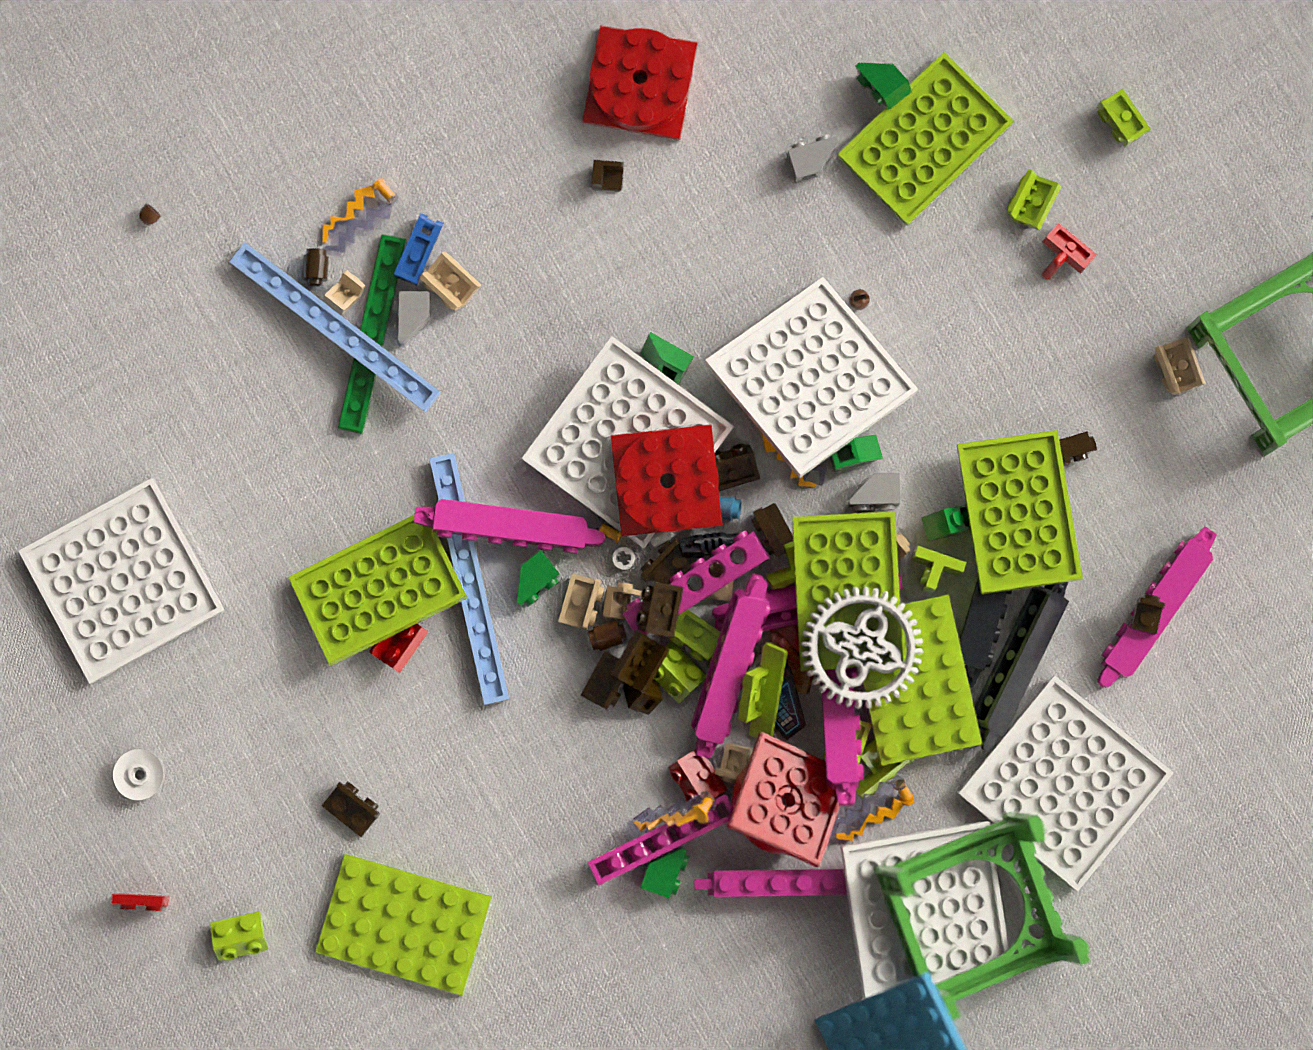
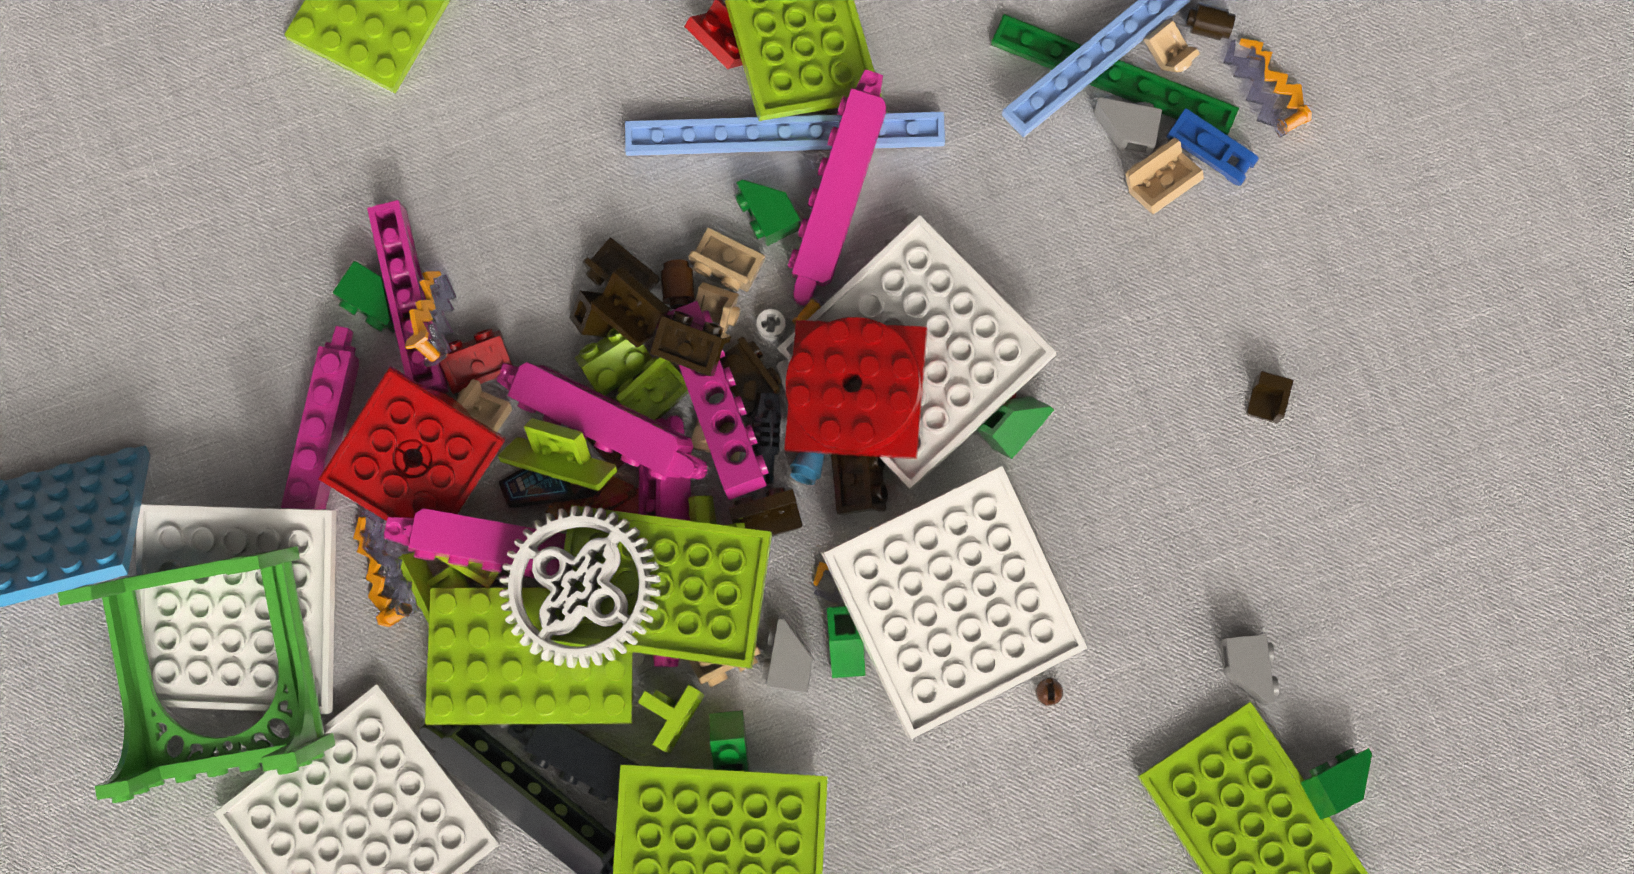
camera: 105 degrees right, 5 degrees down
red piece [582,25,698,140] -> none

